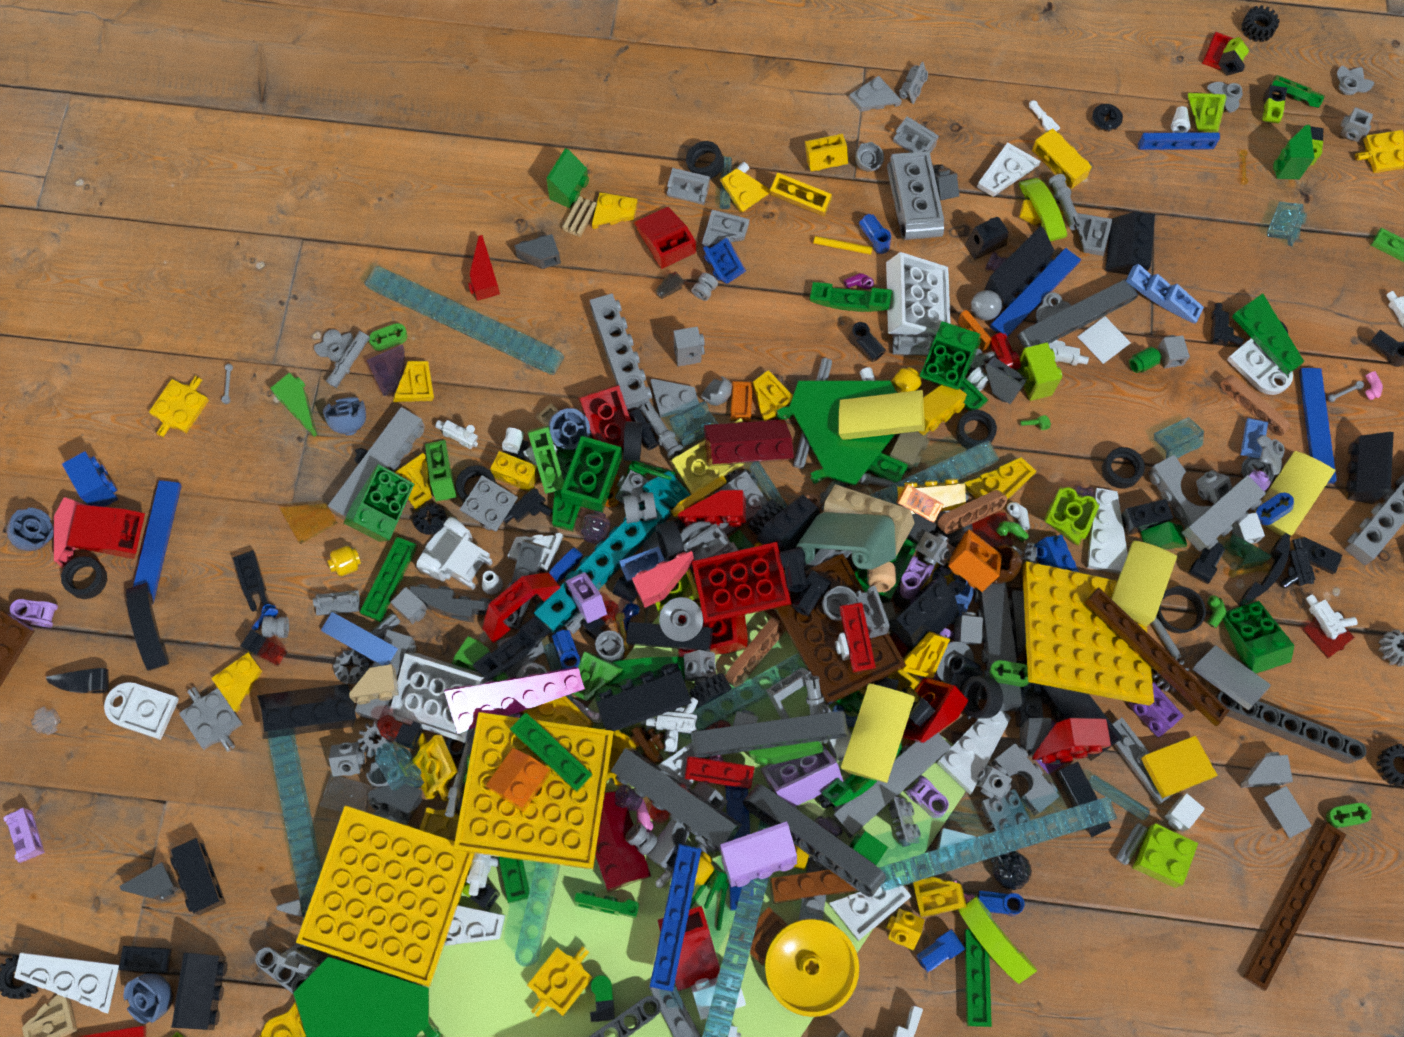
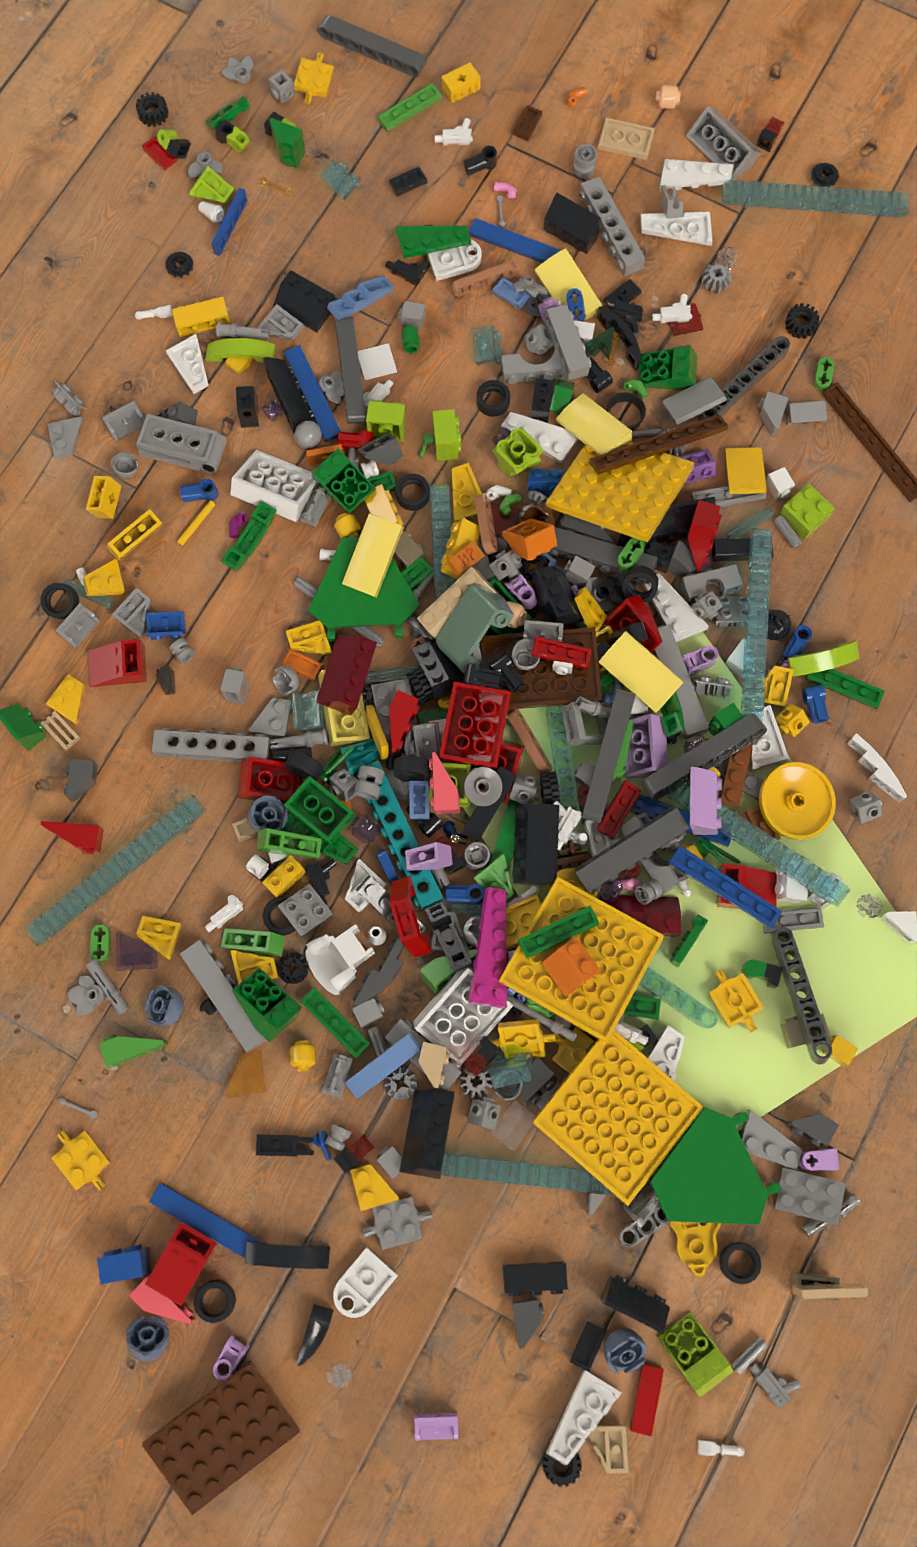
camera: 65 degrees left, 5 degrees up
black piece [849,322,886,362] -> none
none -> light grey brick [377,1146,402,1179]
none -> black plate [389,166,427,197]
none -> lime brick [433,409,461,461]

